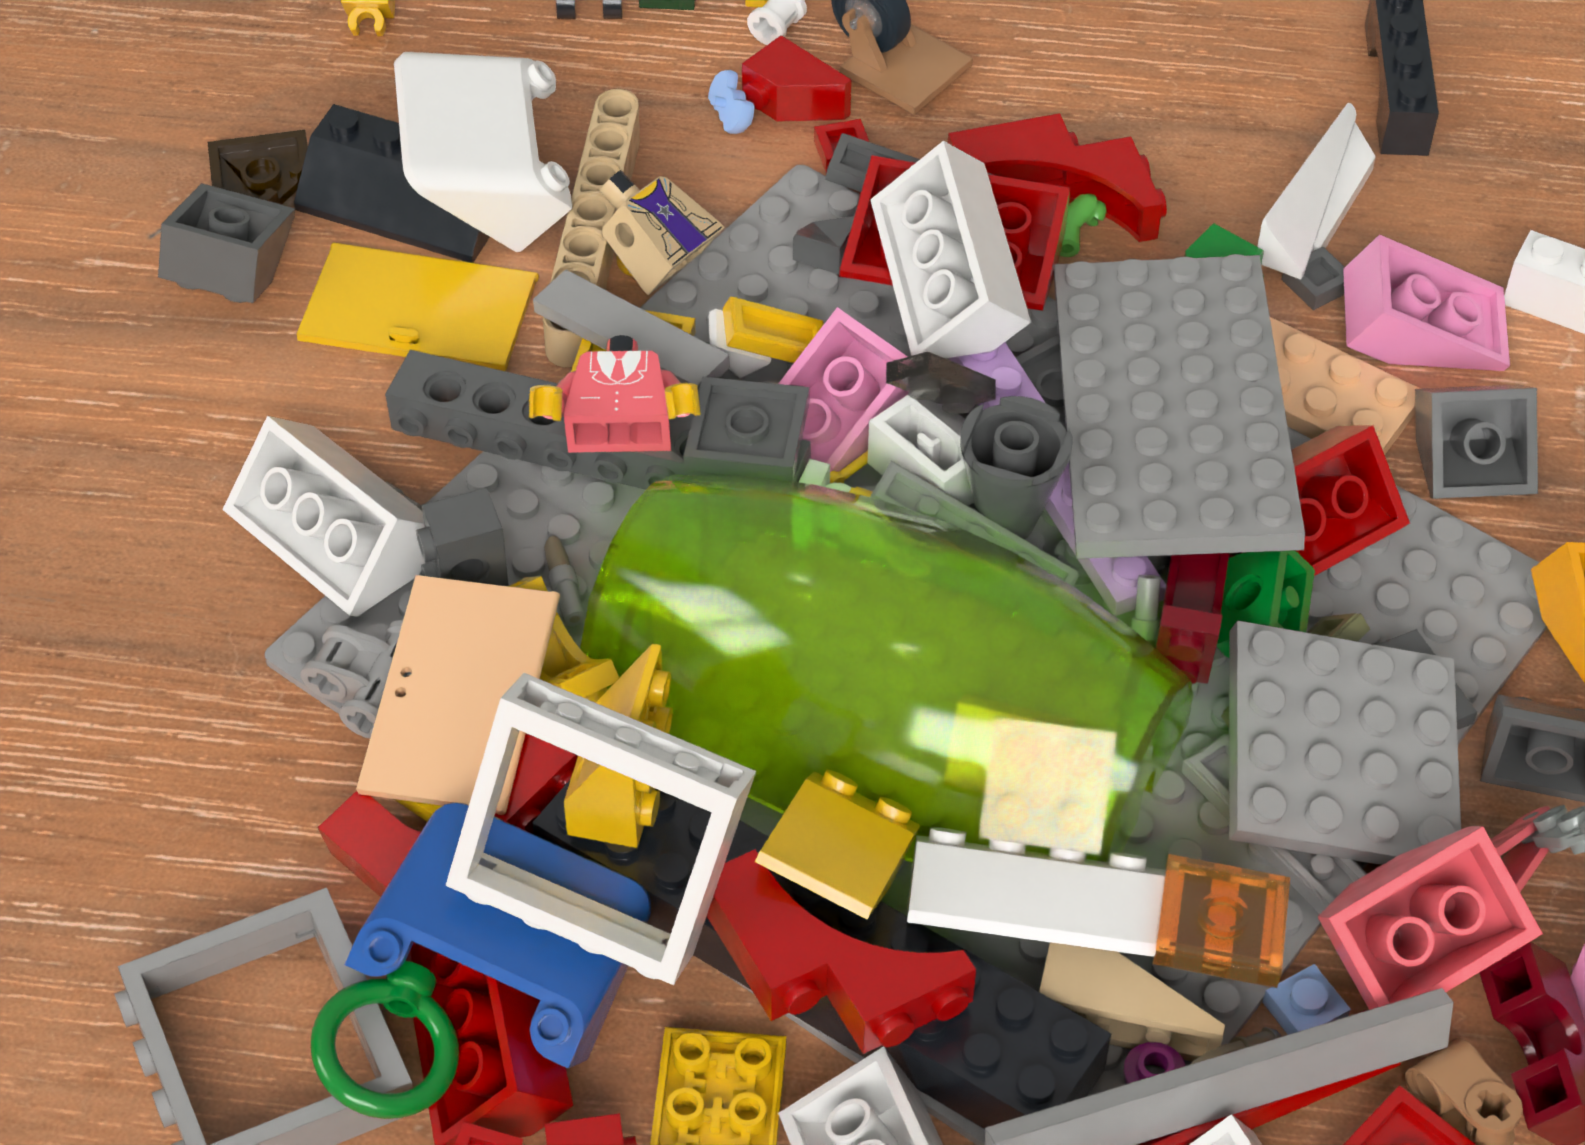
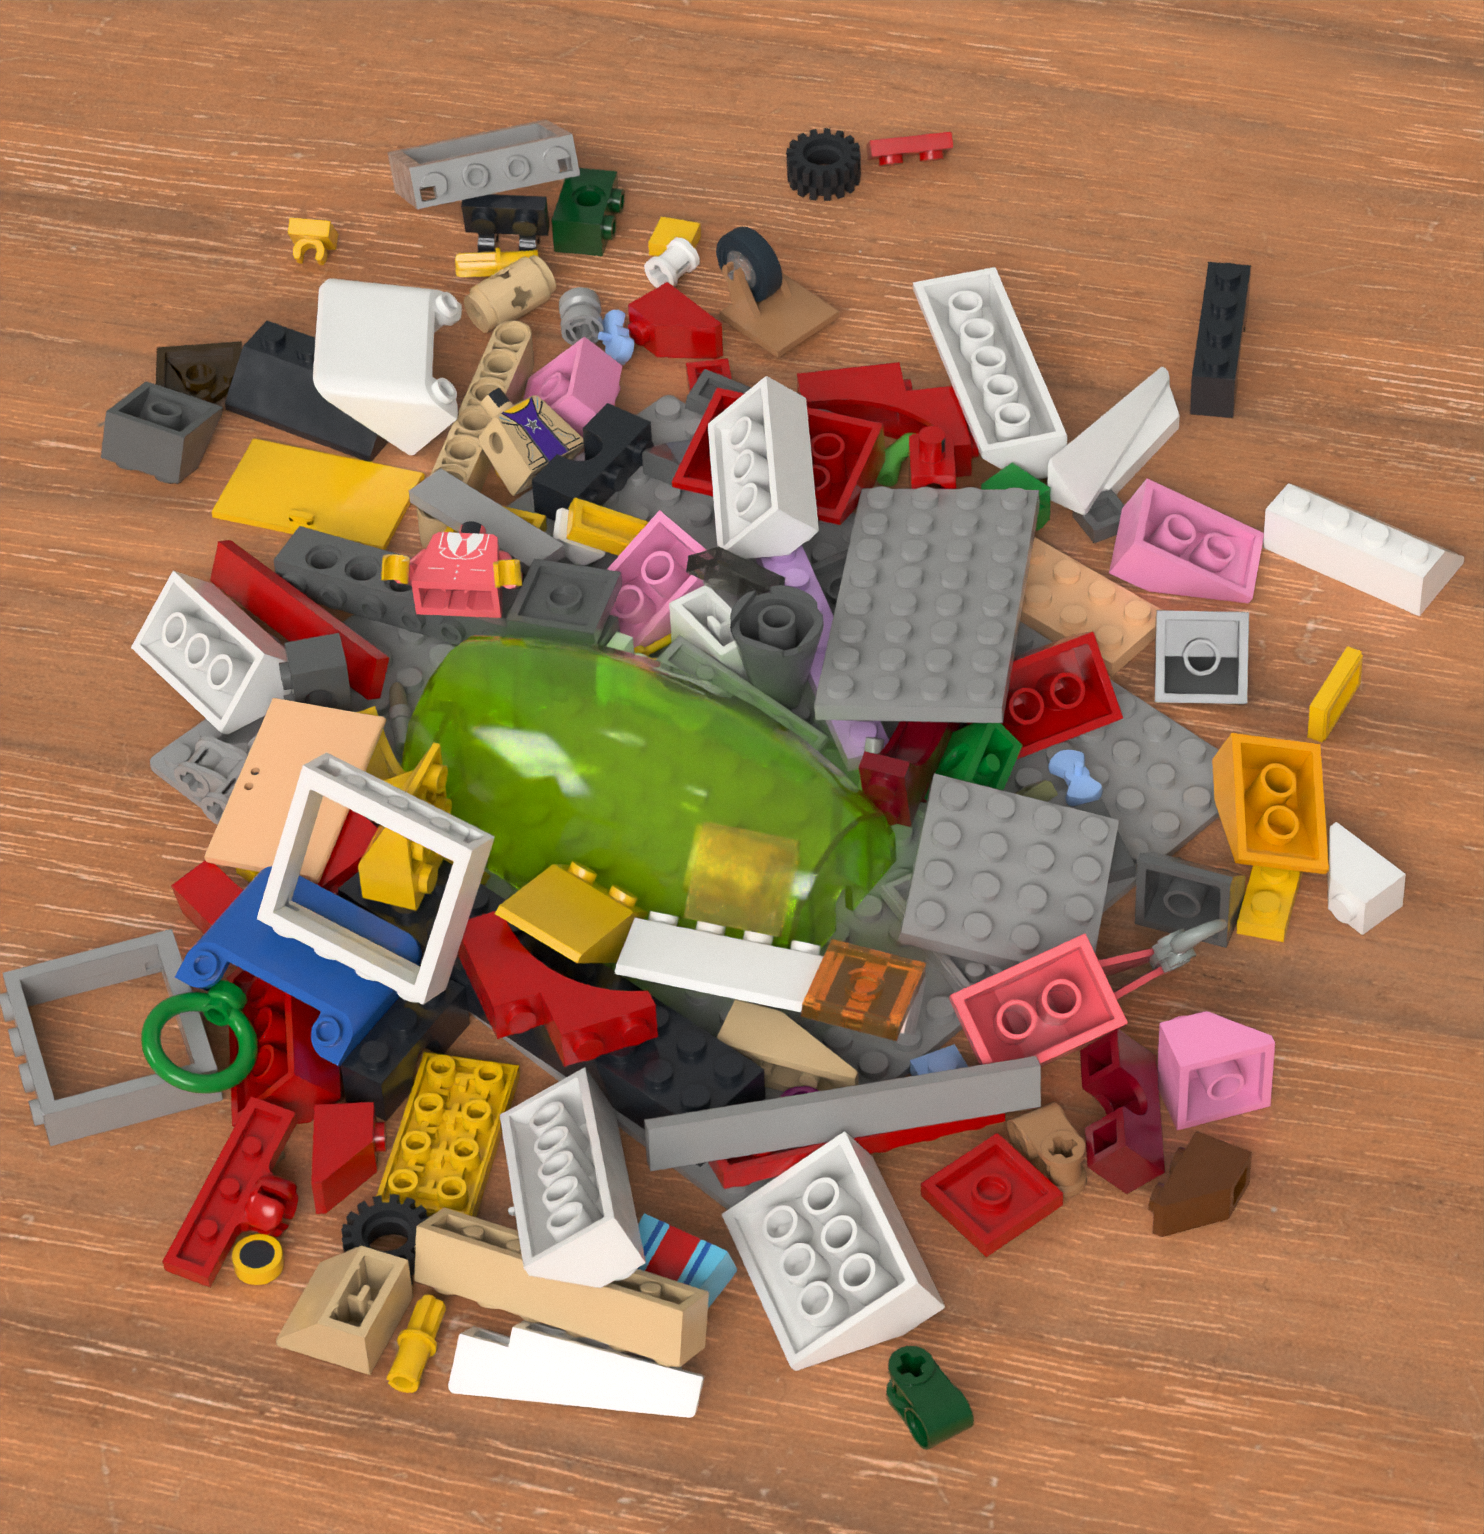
camera: 10 degrees right, 5 degrees down
none -> red tile [210,540,390,700]
none -> black arch [341,979,470,1122]
none -> yellow axle [455,247,538,278]
none -> tan piece [464,255,556,333]
none -> bright pink slope [523,337,622,438]
none -> black arch [532,403,654,521]
none -> light grey wheel [559,287,604,345]
none -> red torso [909,426,956,489]
none -> white slope [913,267,1067,479]
none -> light blue piece [1048,750,1103,806]

